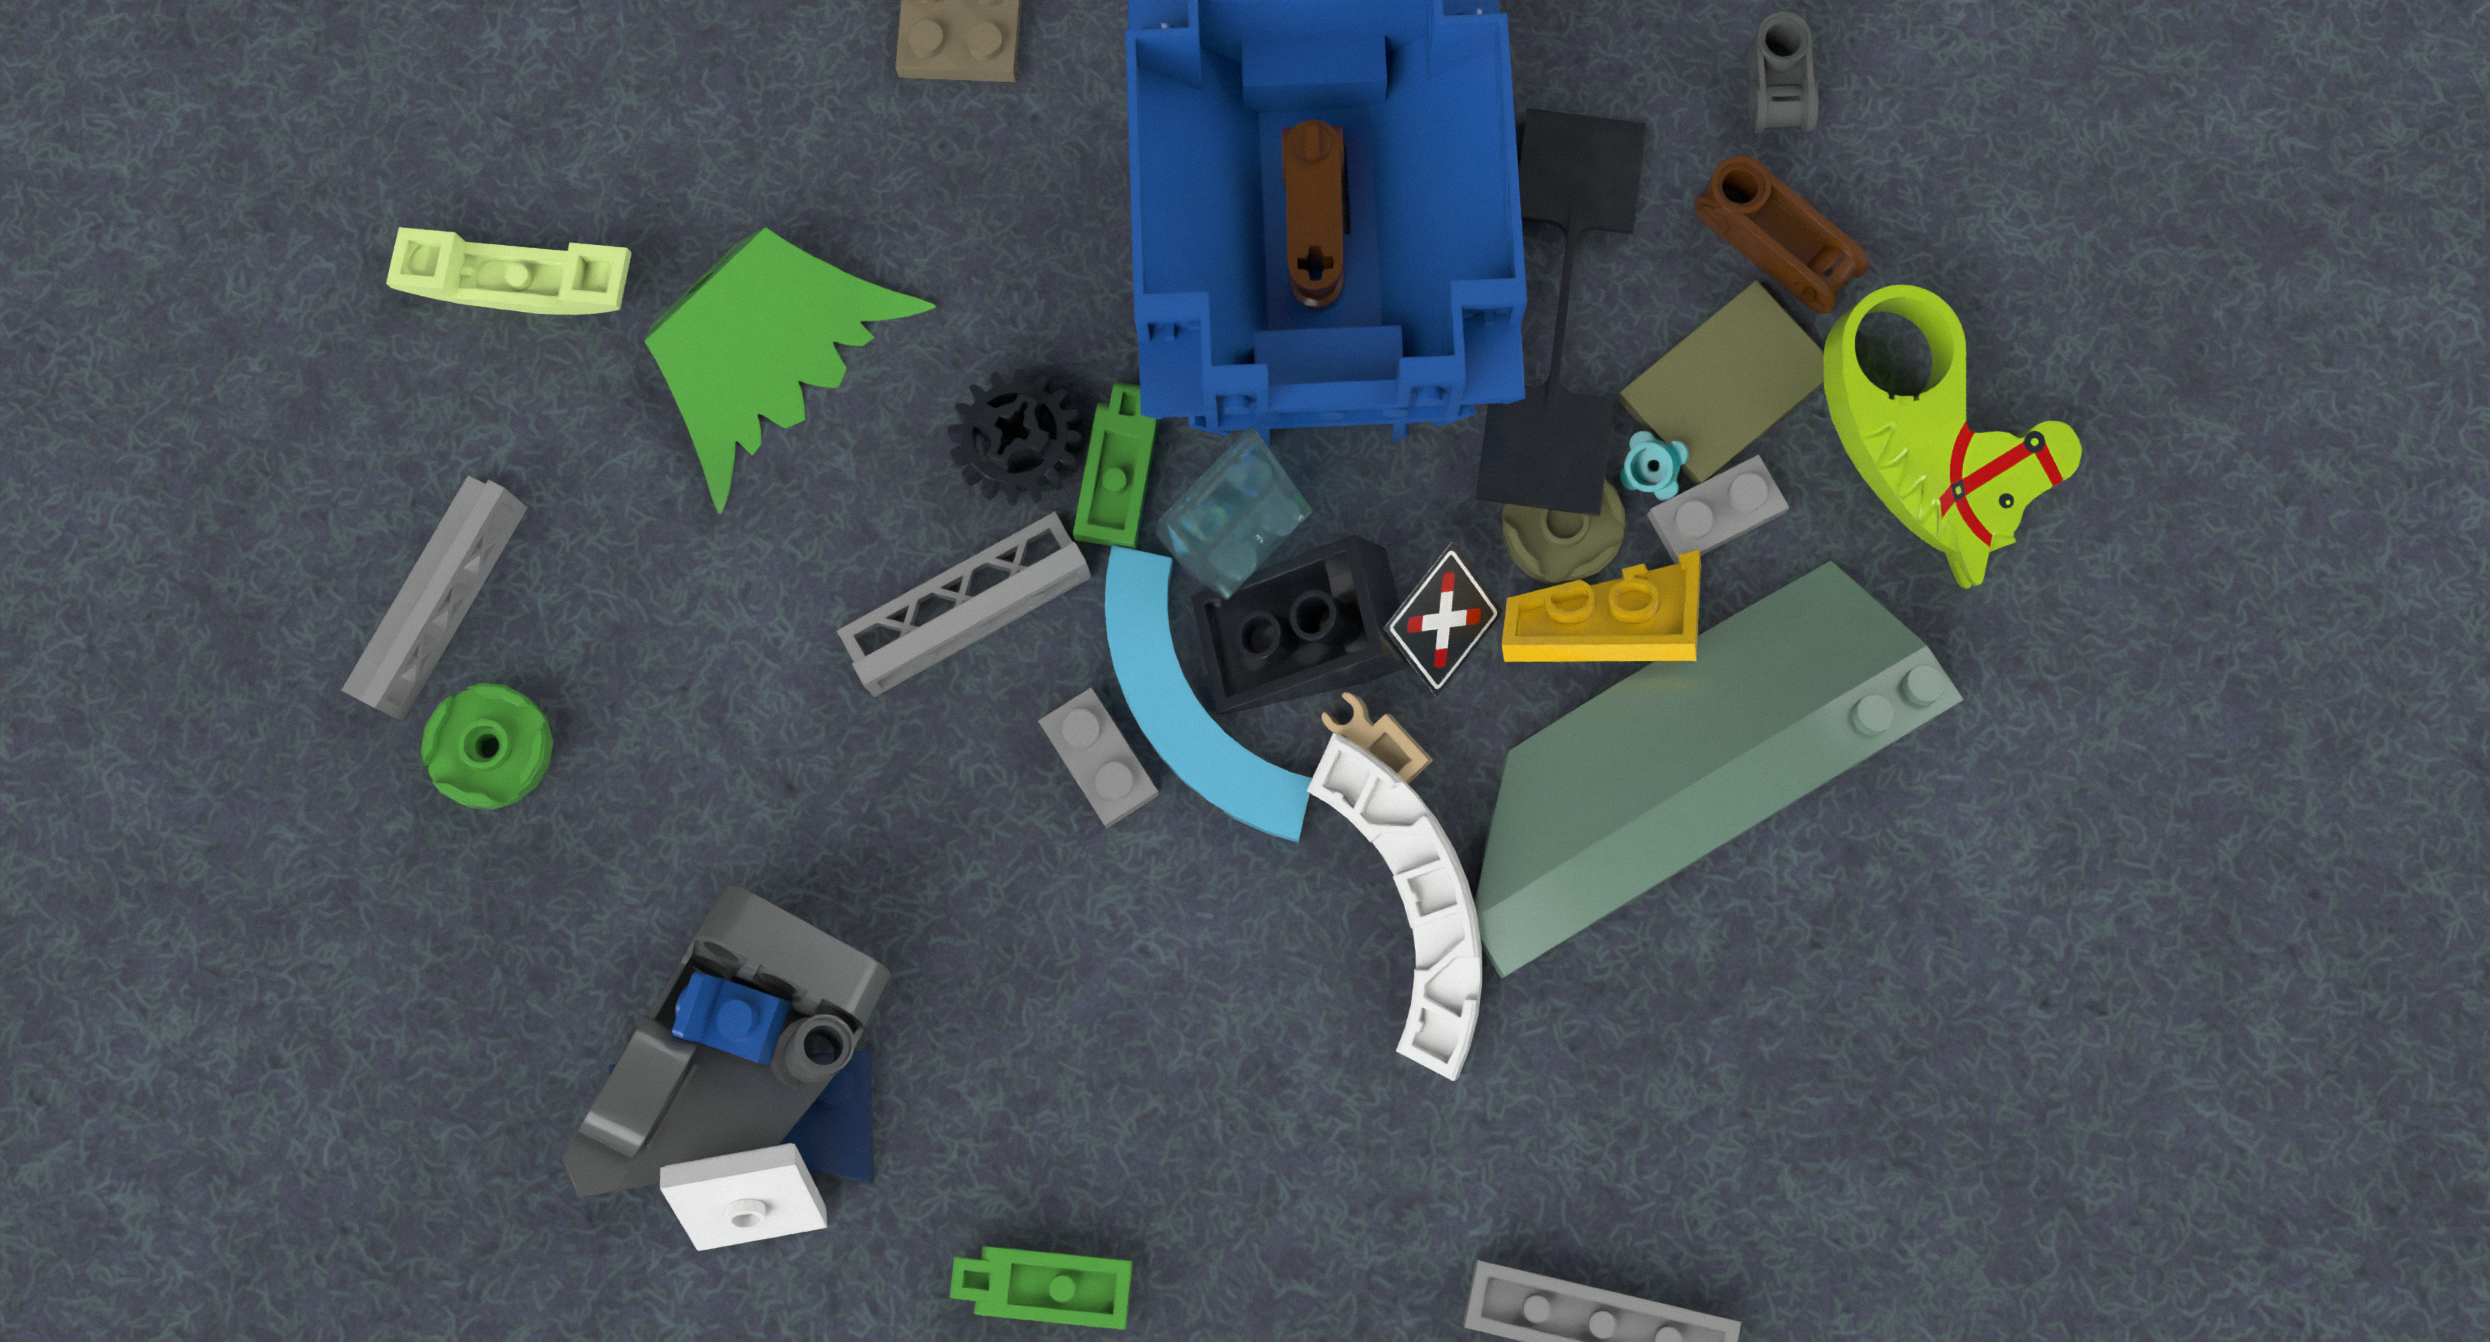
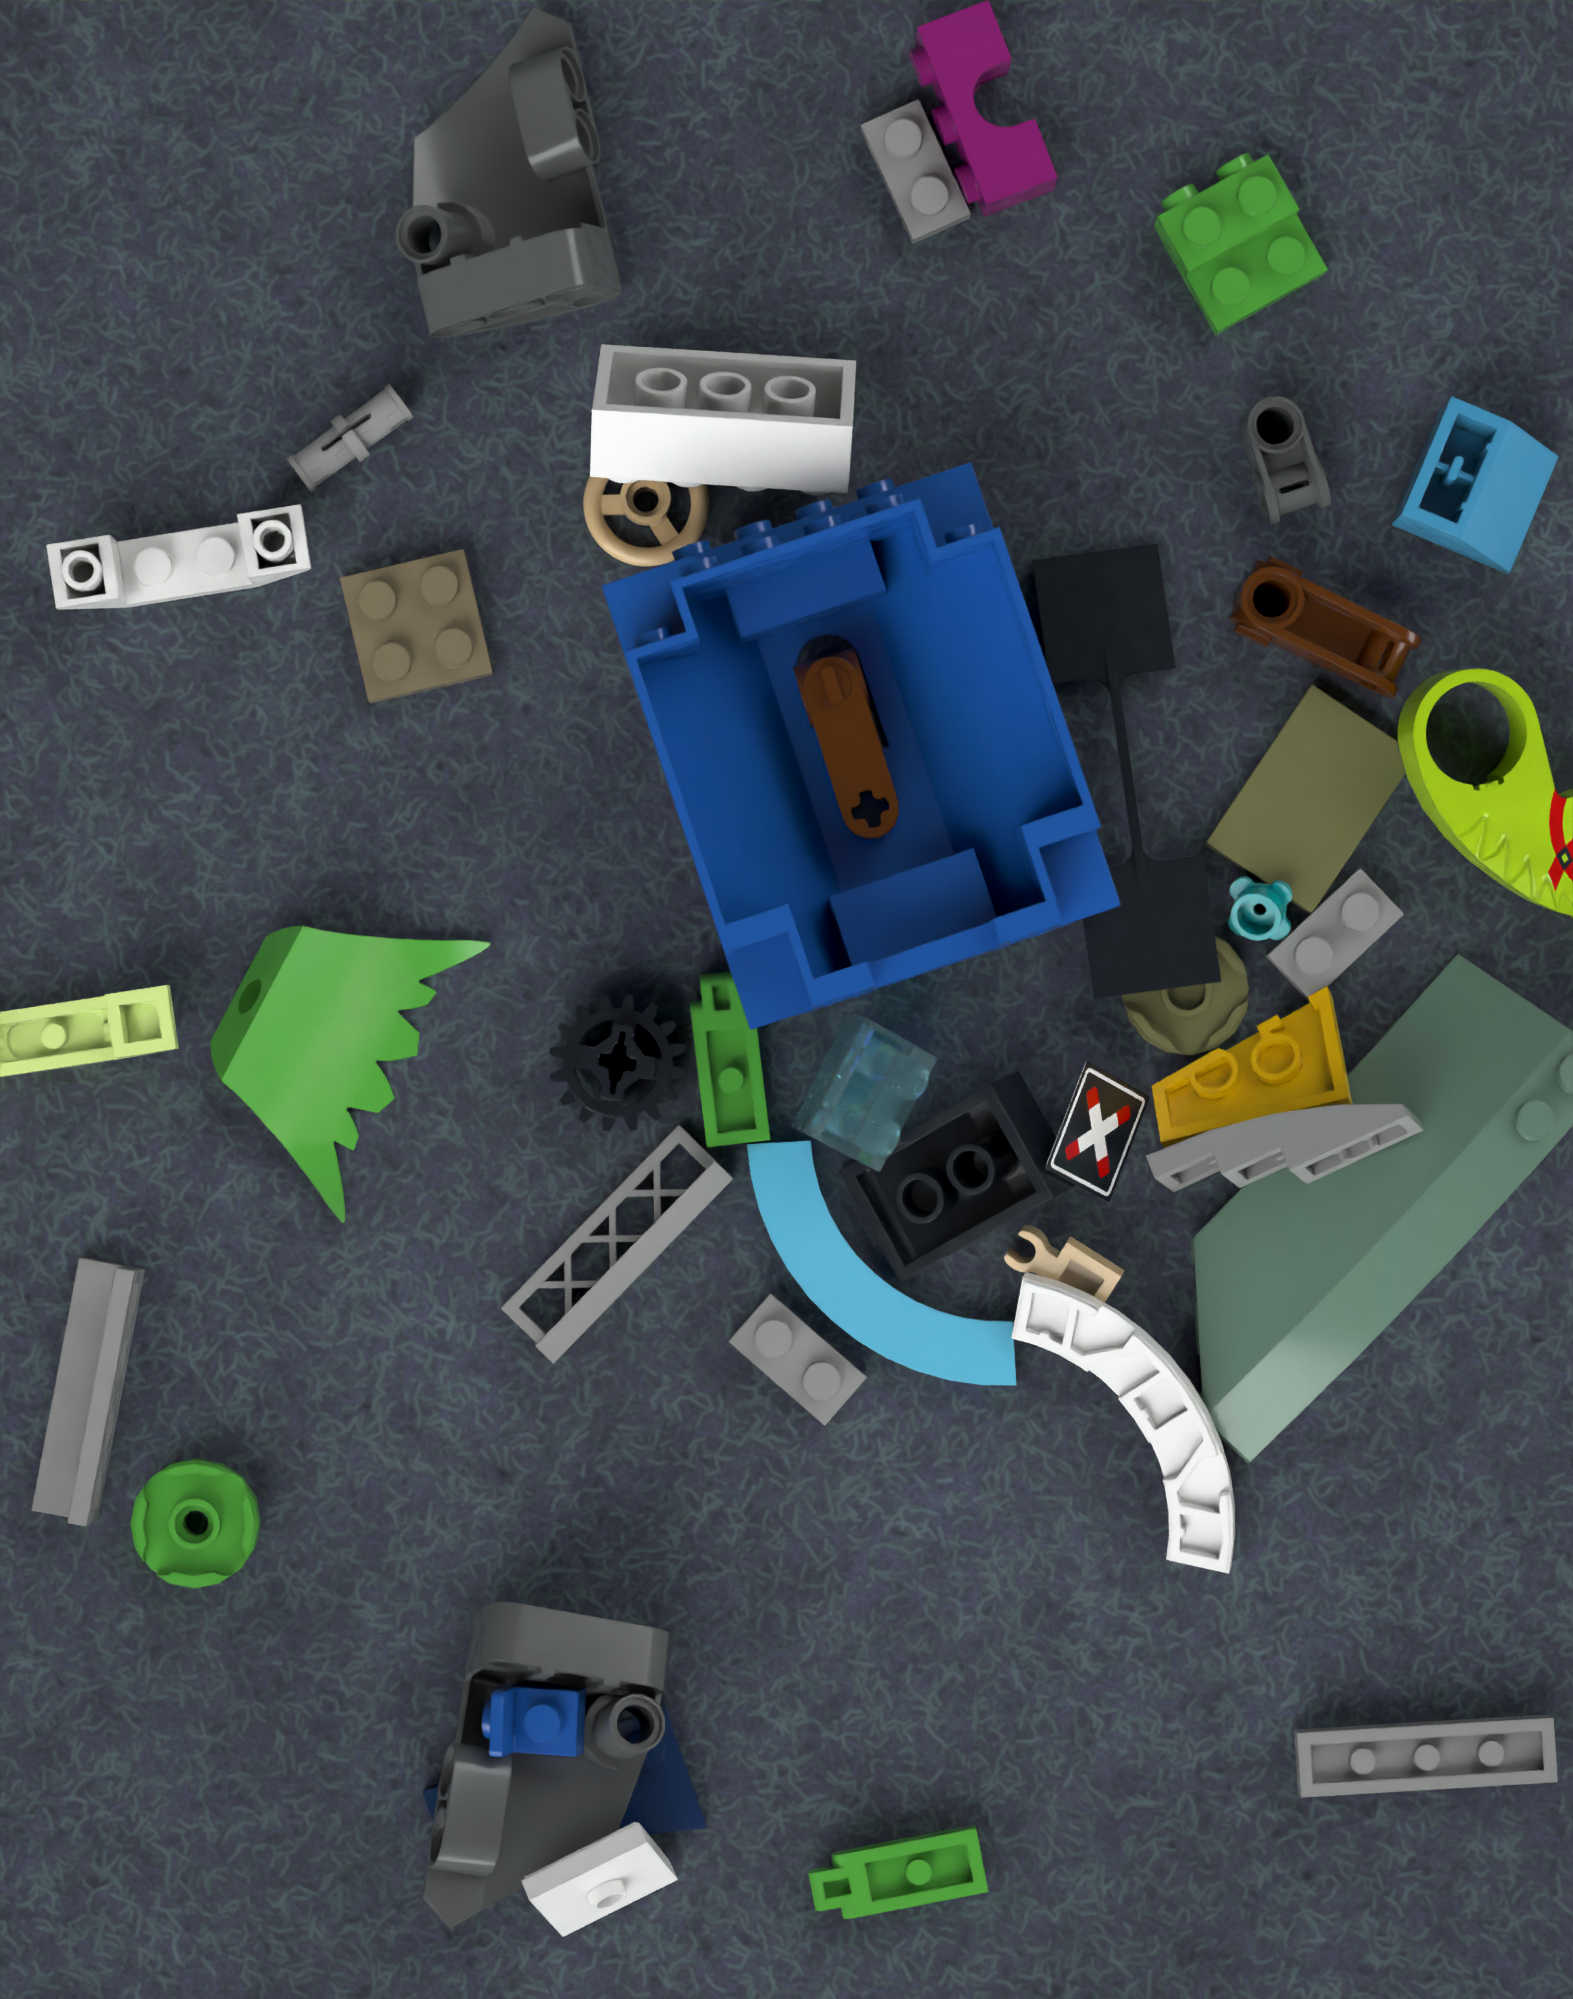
camera: 25 degrees left, 10 degrees up
none -> light grey slope [1146,1104,1423,1192]
none -> dark azure slope [1391,396,1559,574]

